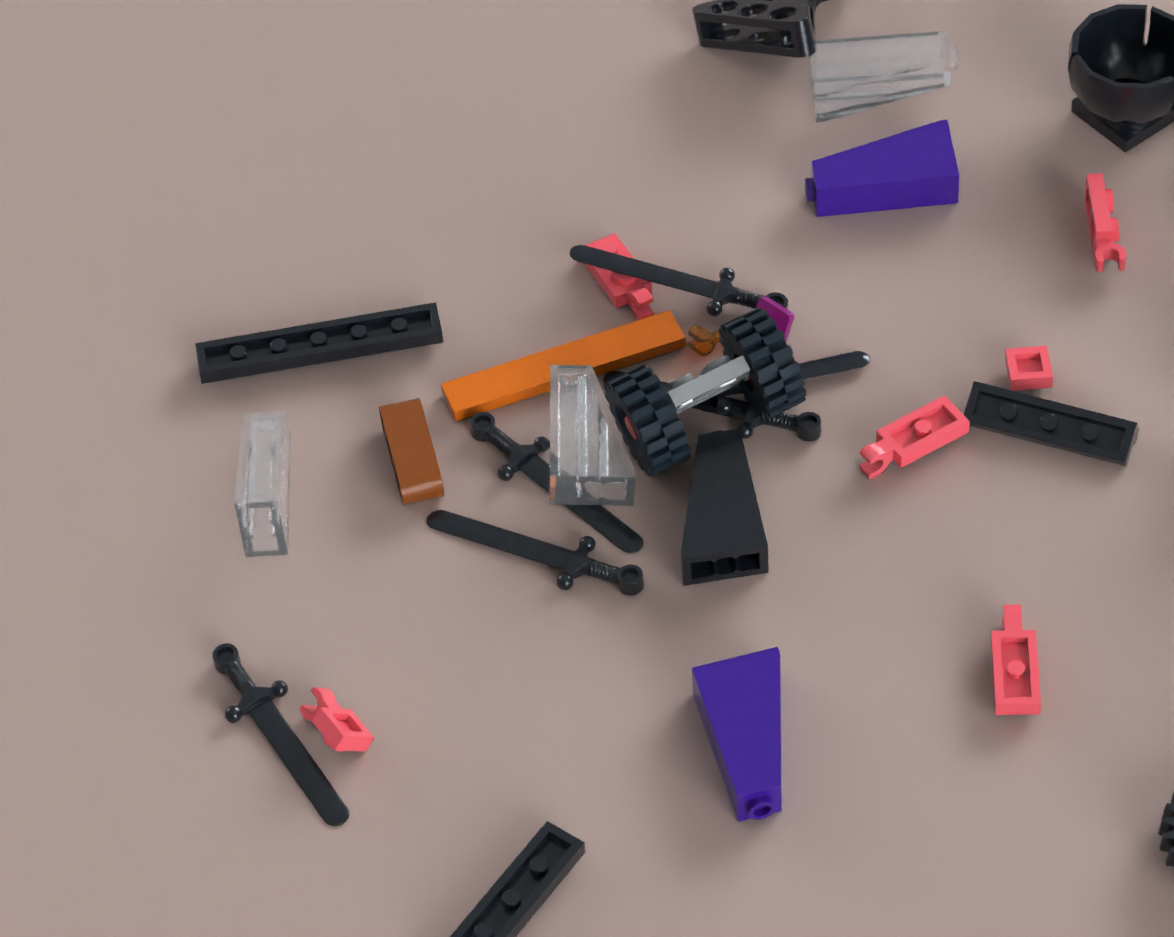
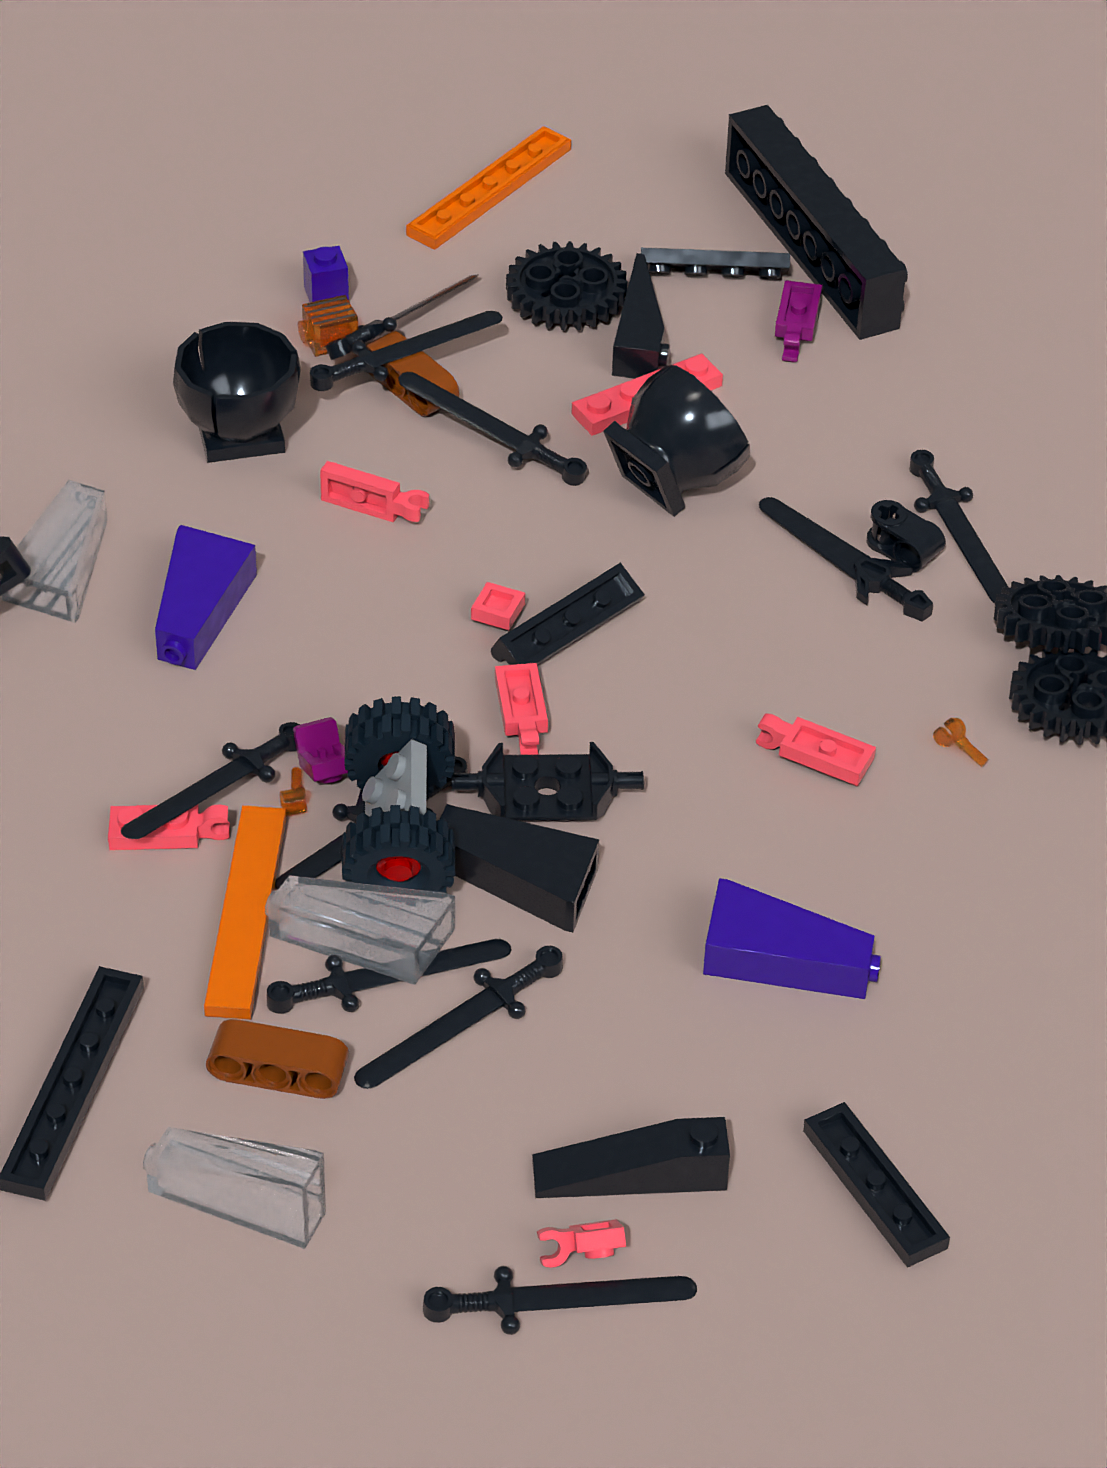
camera: 70 degrees left, 5 degrees down
none -> black plate [452,742,644,820]
none -> black slope [532,1117,730,1199]
none -> clear orange hand [933,718,989,767]

